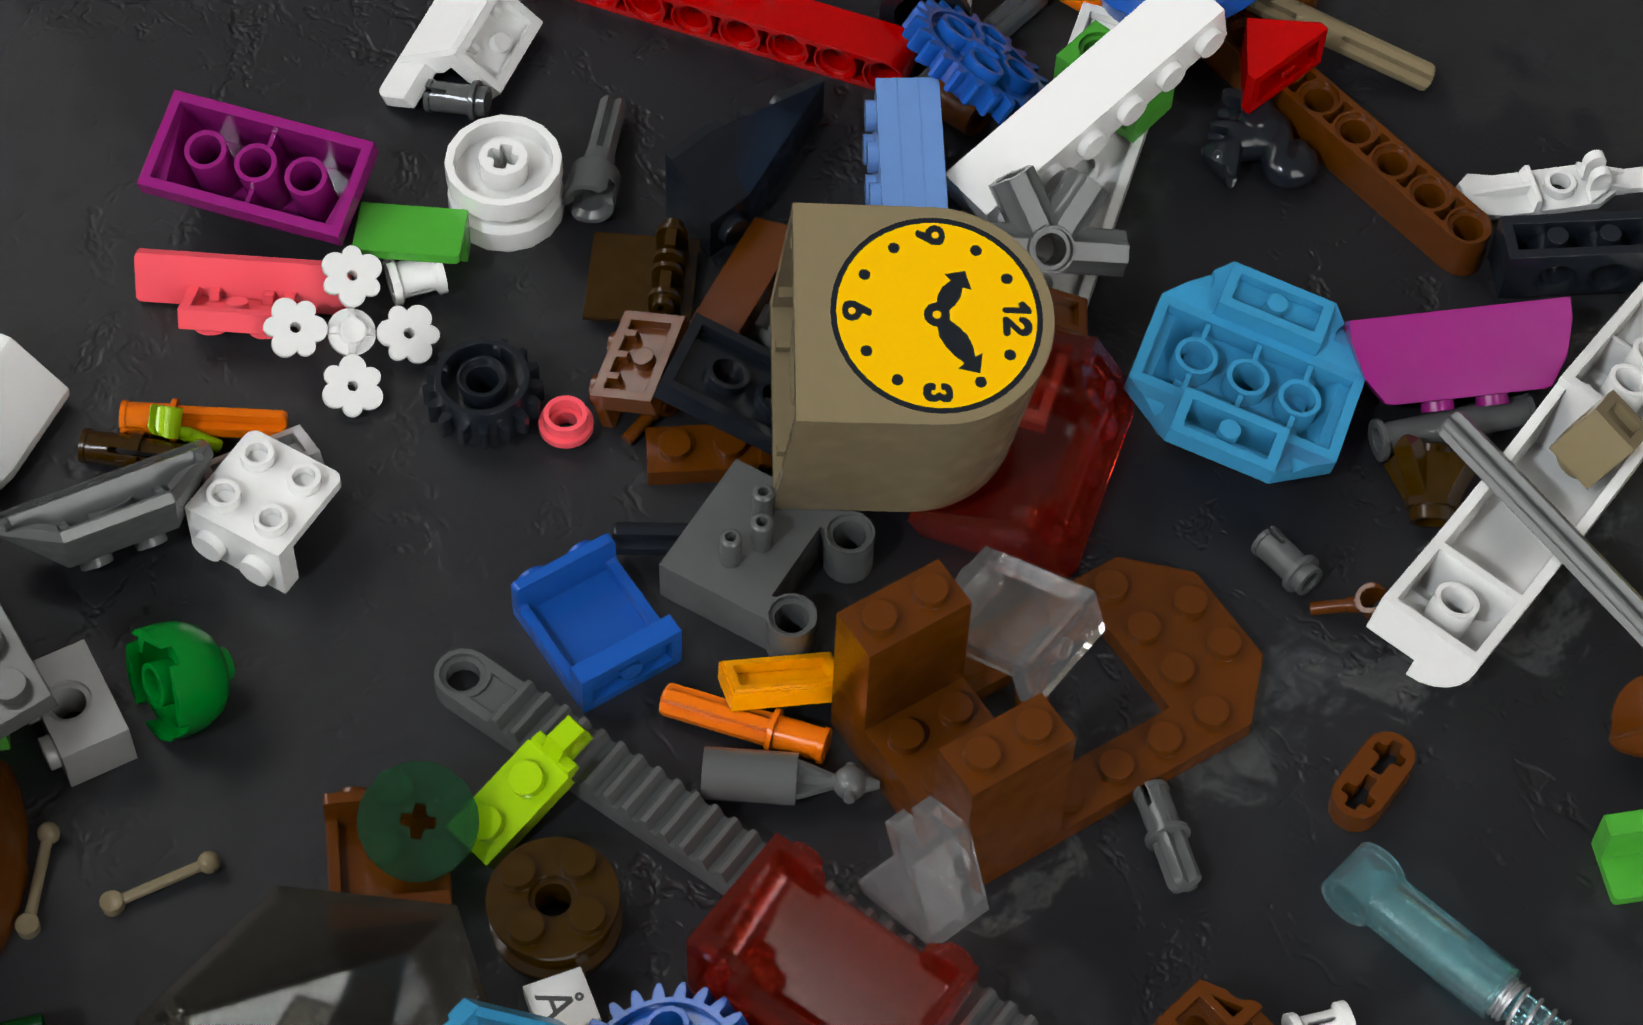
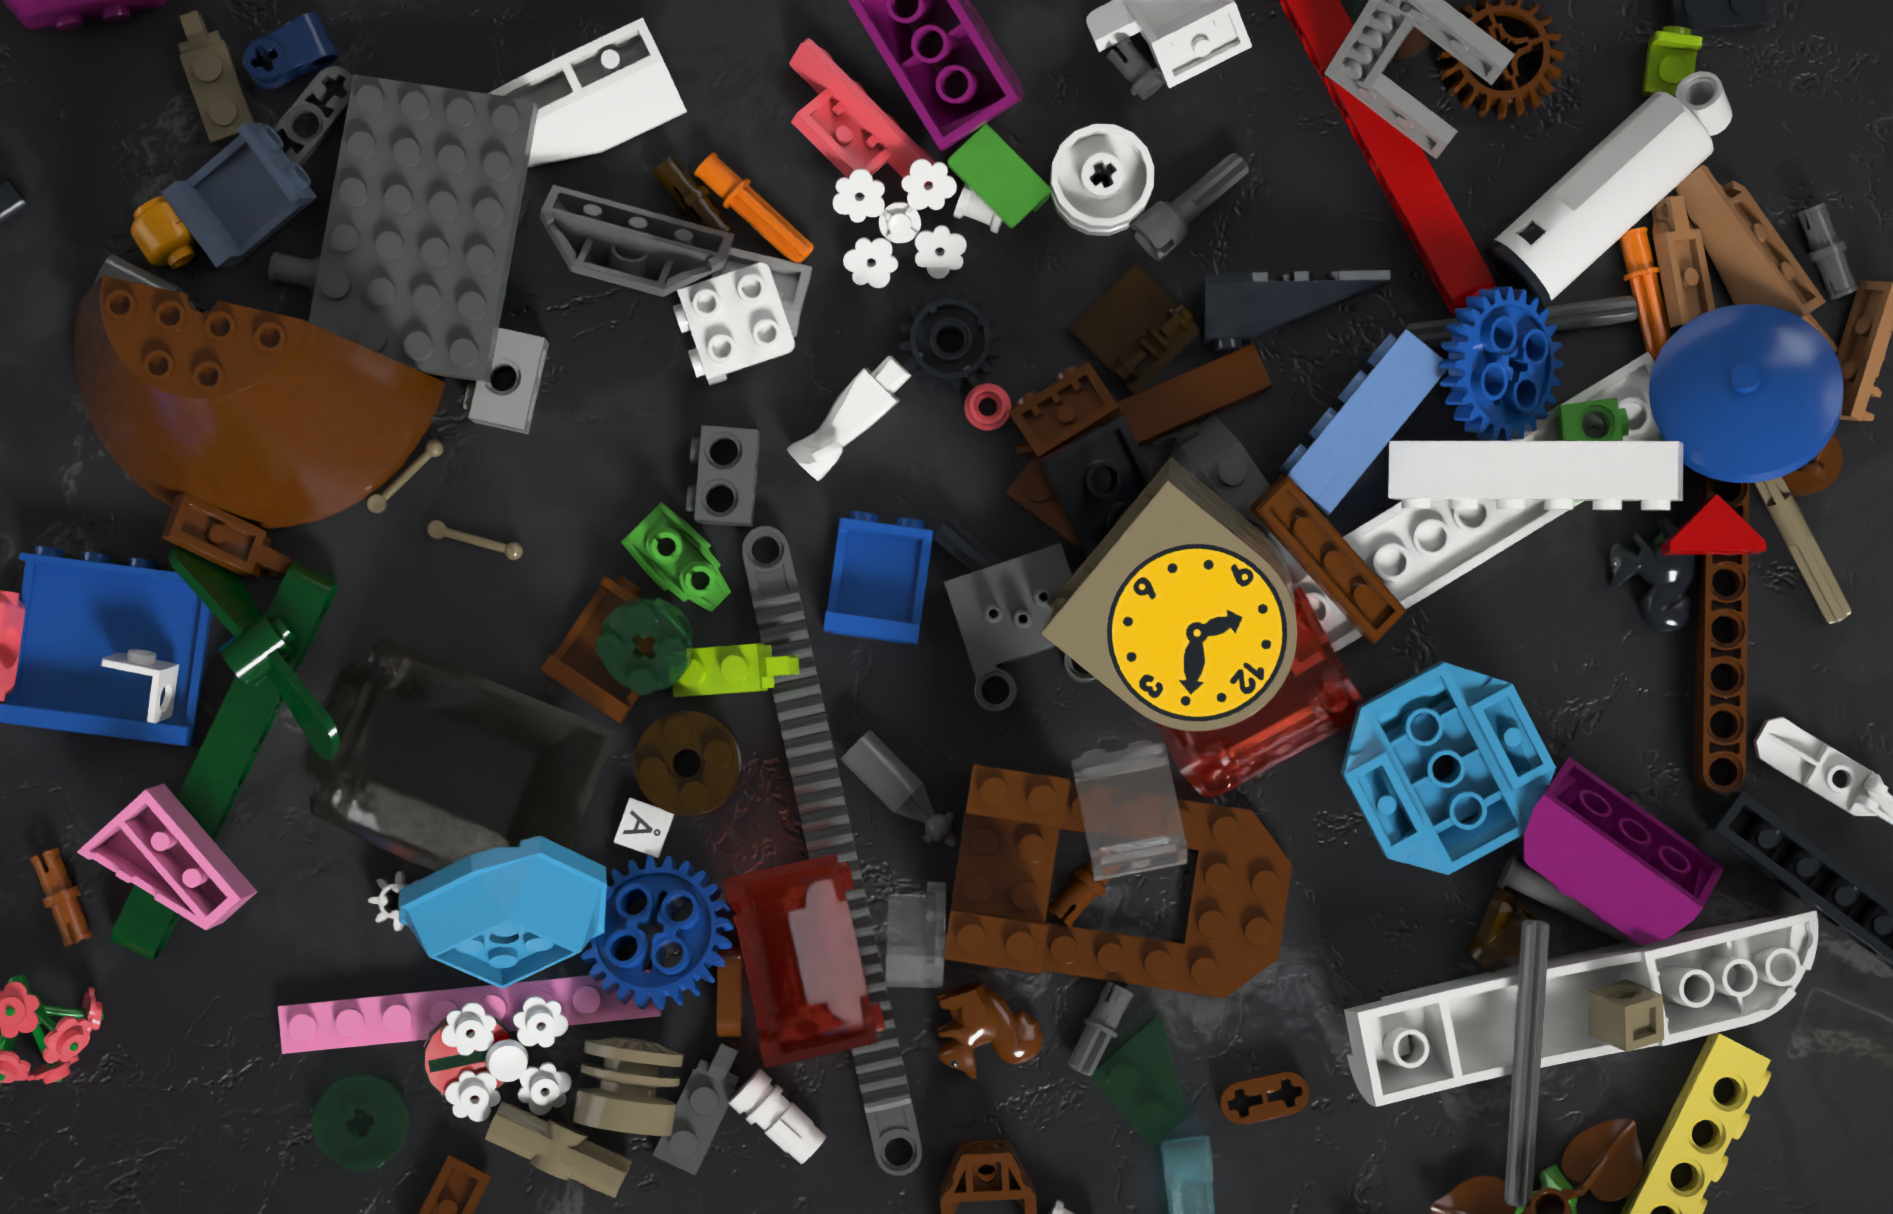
camera: 40 degrees right, 30 degrees up
green cylinder [125,621,235,742] -> none
lime hand [148,404,223,453] -> none
orange axle [659,683,832,765] -> none
light orange tile [718,652,834,712] -> none
dark grey piece [988,165,1130,277] -> none
dark grey pin [1251,525,1323,595] -> none
reddish brown hand [1310,582,1388,620] -> none
none -> bright green connector [621,502,731,612]
none -> dark grey brick [686,425,760,527]
none -> white hips [787,356,912,481]
none -> reddish brown animal [937,982,1044,1079]
none -> clear green wing [1089,1015,1187,1148]

